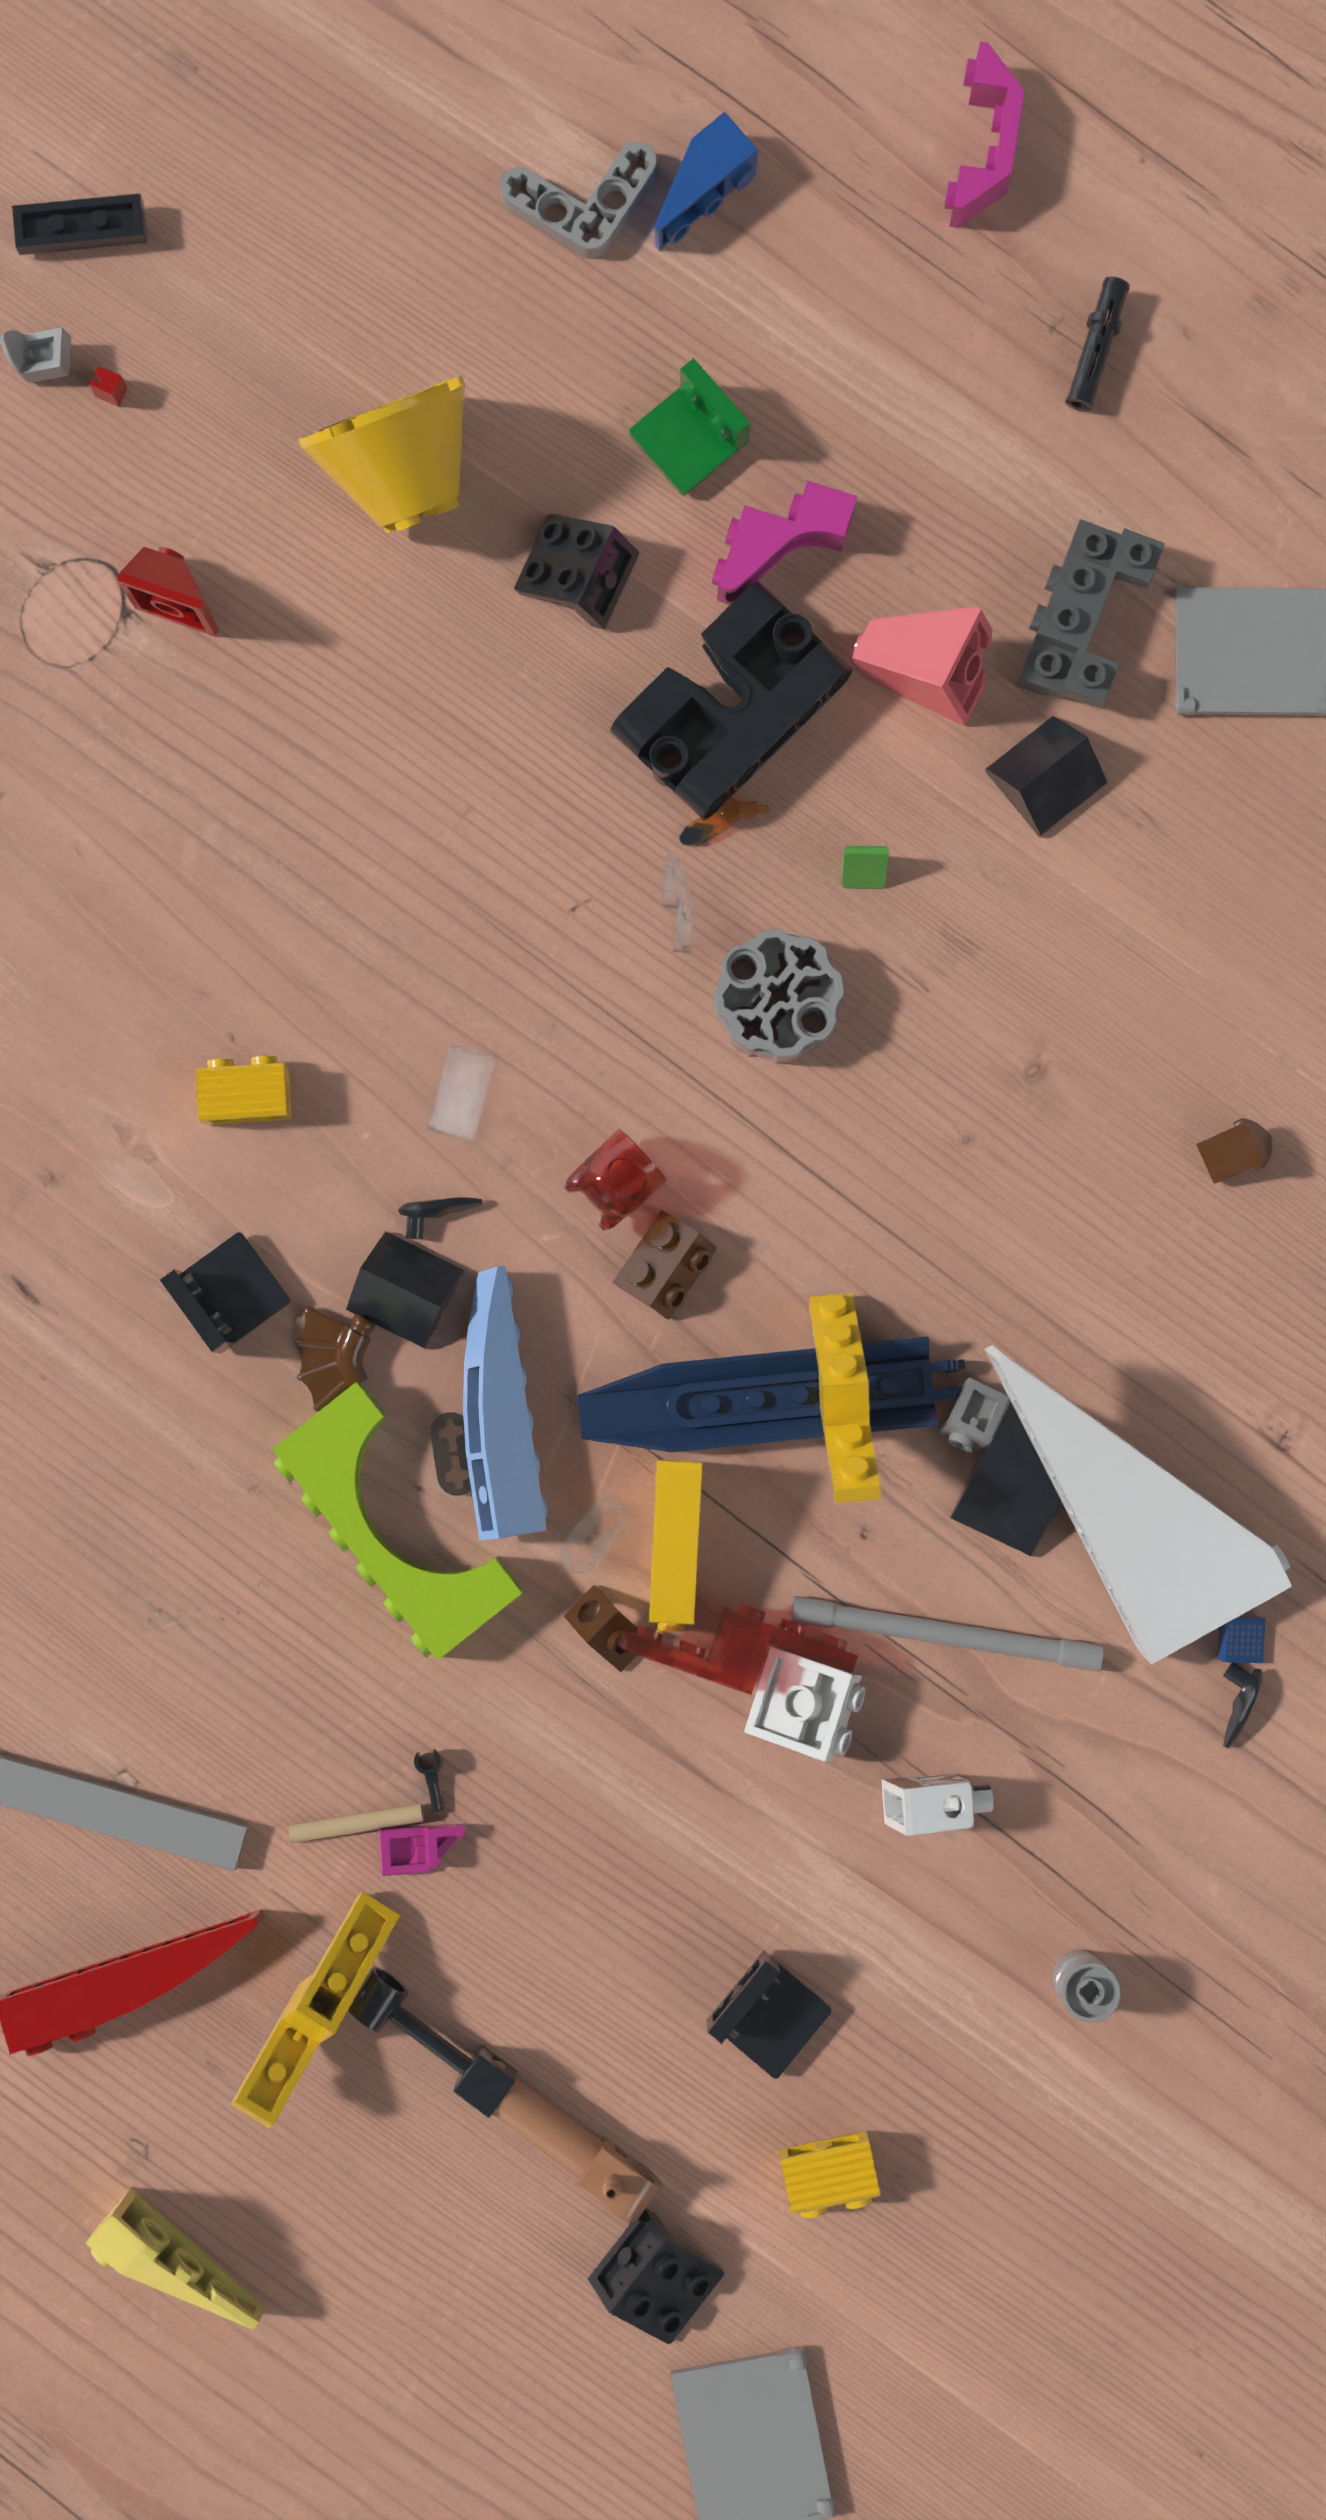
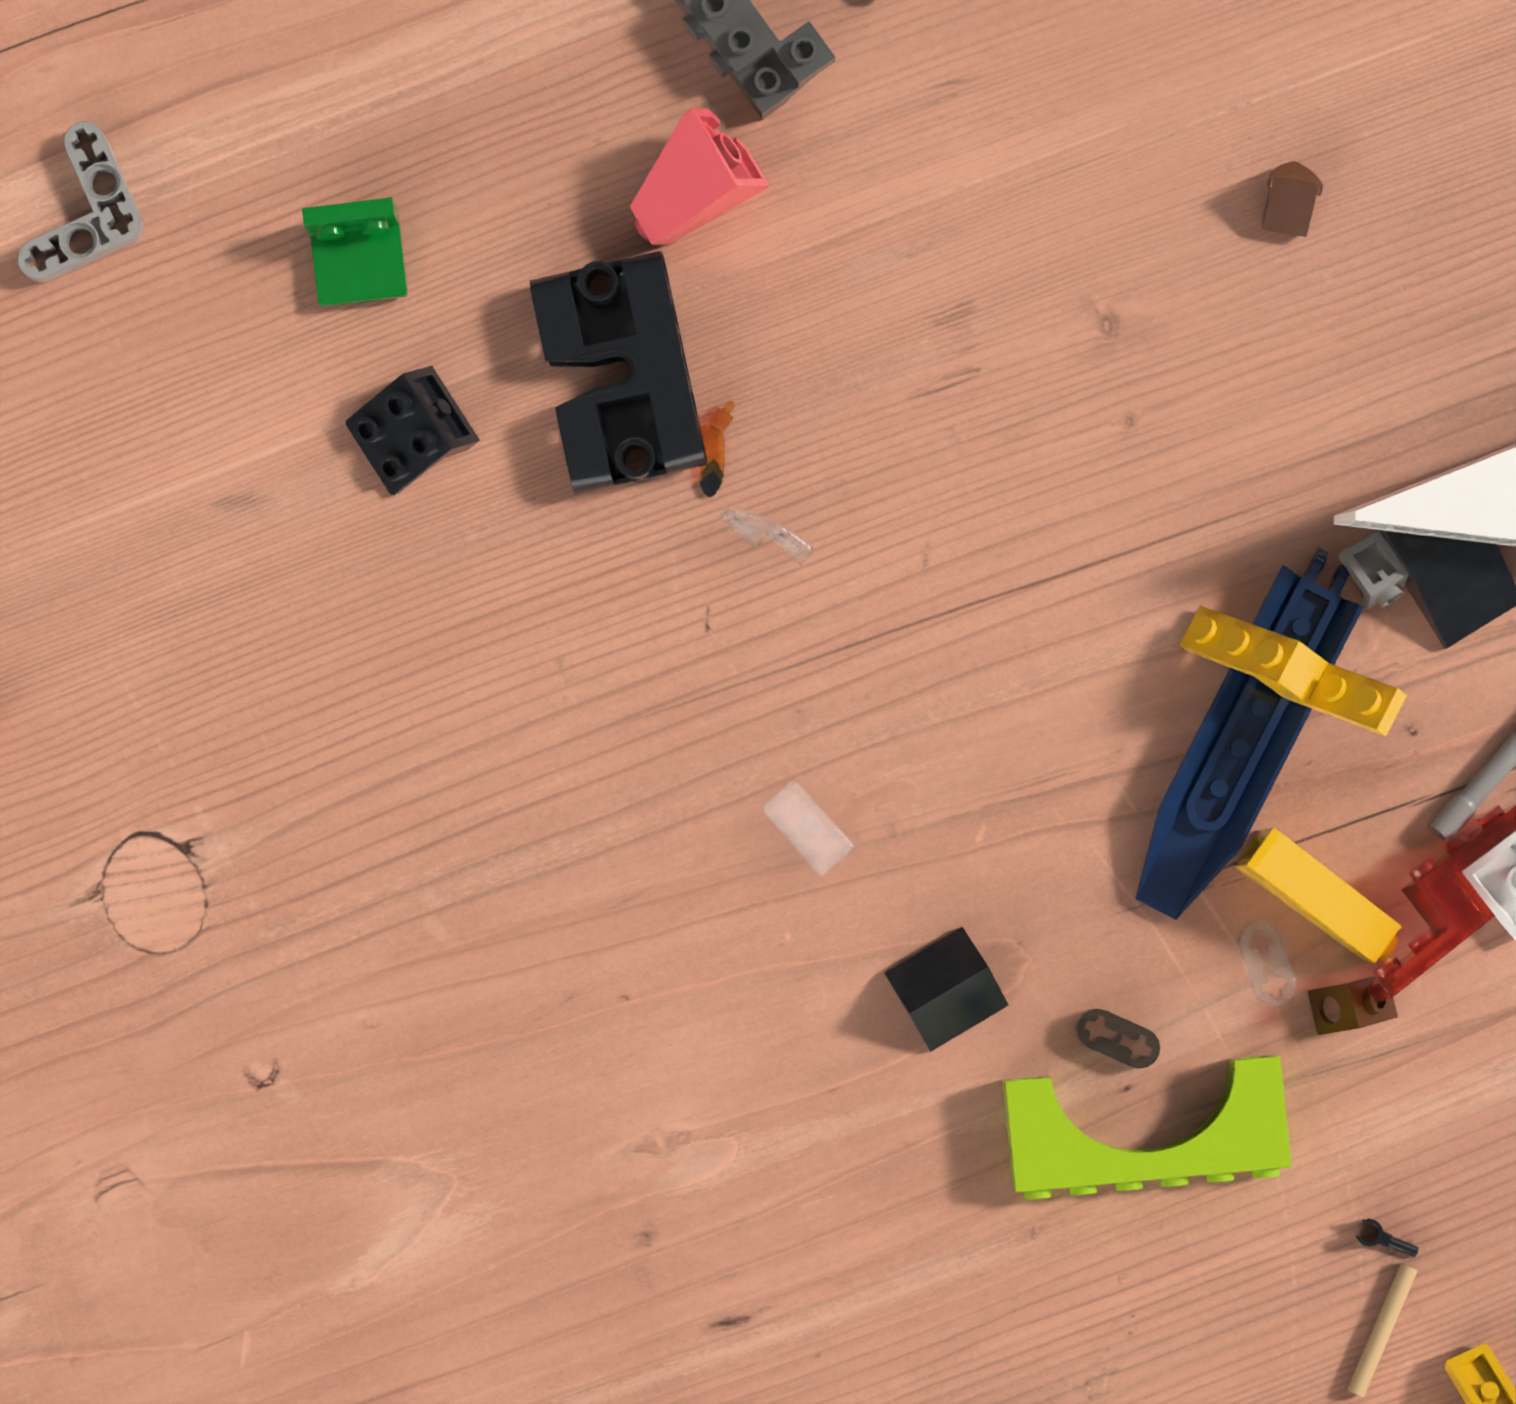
camera: 55 degrees left, 0 degrees up
red slope [117,547,219,637] -> none
black bracket [160,1232,291,1354] -> none
yellow brick [195,1056,292,1125] -> none
reddish brown arm [294,1306,375,1412] -> none
yellow cone [297,375,465,533] -> none
dark pink slope [378,1824,466,1876] -> none
black bar [398,1197,483,1239] -> none
light blue slope [463,1266,547,1541] -> none
clear red piece [564,1129,667,1231] -> none
reddish brown bracket [613,1210,717,1320] -> none
blue slope [655,112,758,250] -> none
dark pink arch [712,481,857,604] -> none
light grey connector [714,929,844,1063] -> none
bright green slope [841,846,889,889] -> none
black slope [985,716,1108,837] -> none

